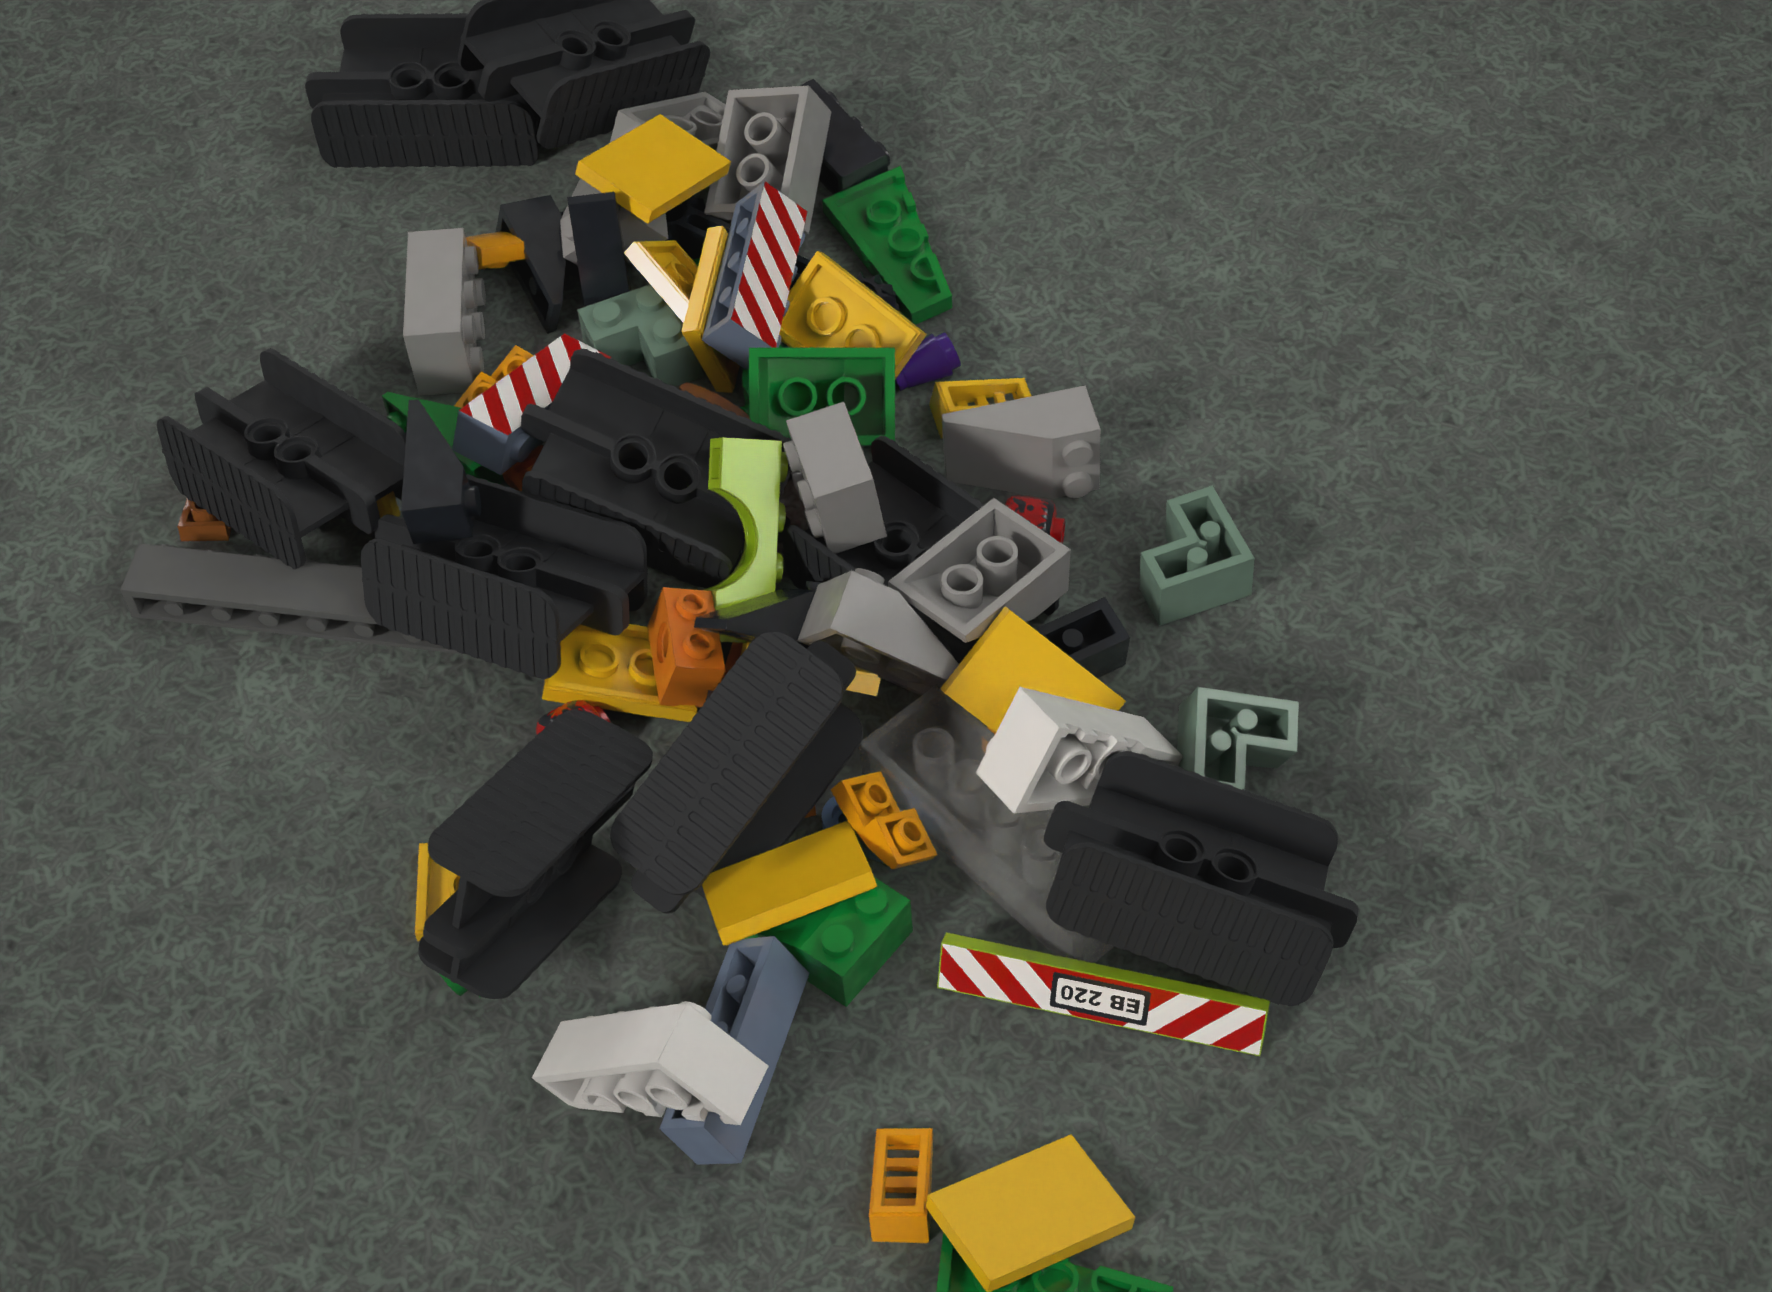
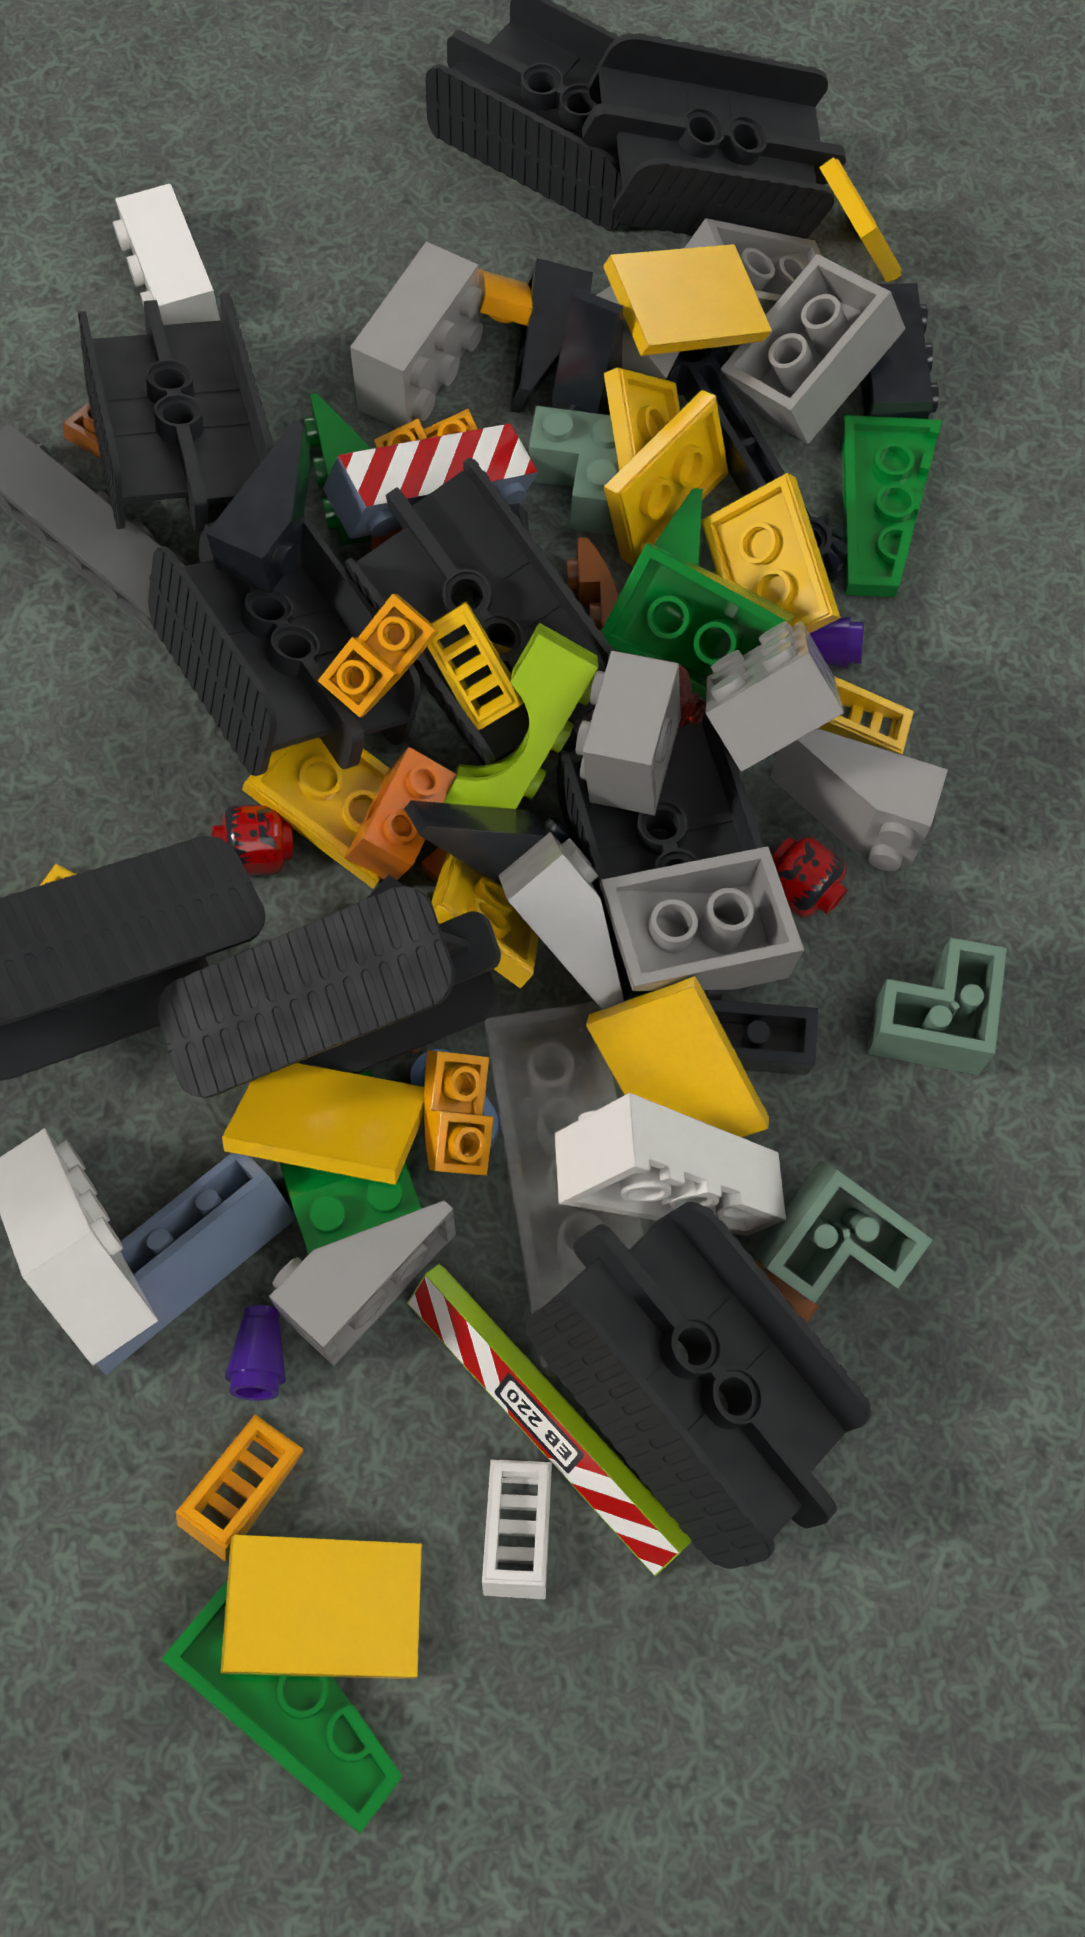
camera: 25 degrees right, 15 degrees up
brick [702,181,808,370] -> none
none -> white brick [113,184,220,325]
none -> dark purple cone [225,1305,286,1401]
none -> light grey slope [269,1201,456,1366]
none -> light orange slope [318,594,439,717]
none -> yellow slope [427,601,523,730]
none -> white slope [482,1460,552,1599]
none -> light grey brick [706,621,844,772]
none -> yellow tile [819,157,902,283]

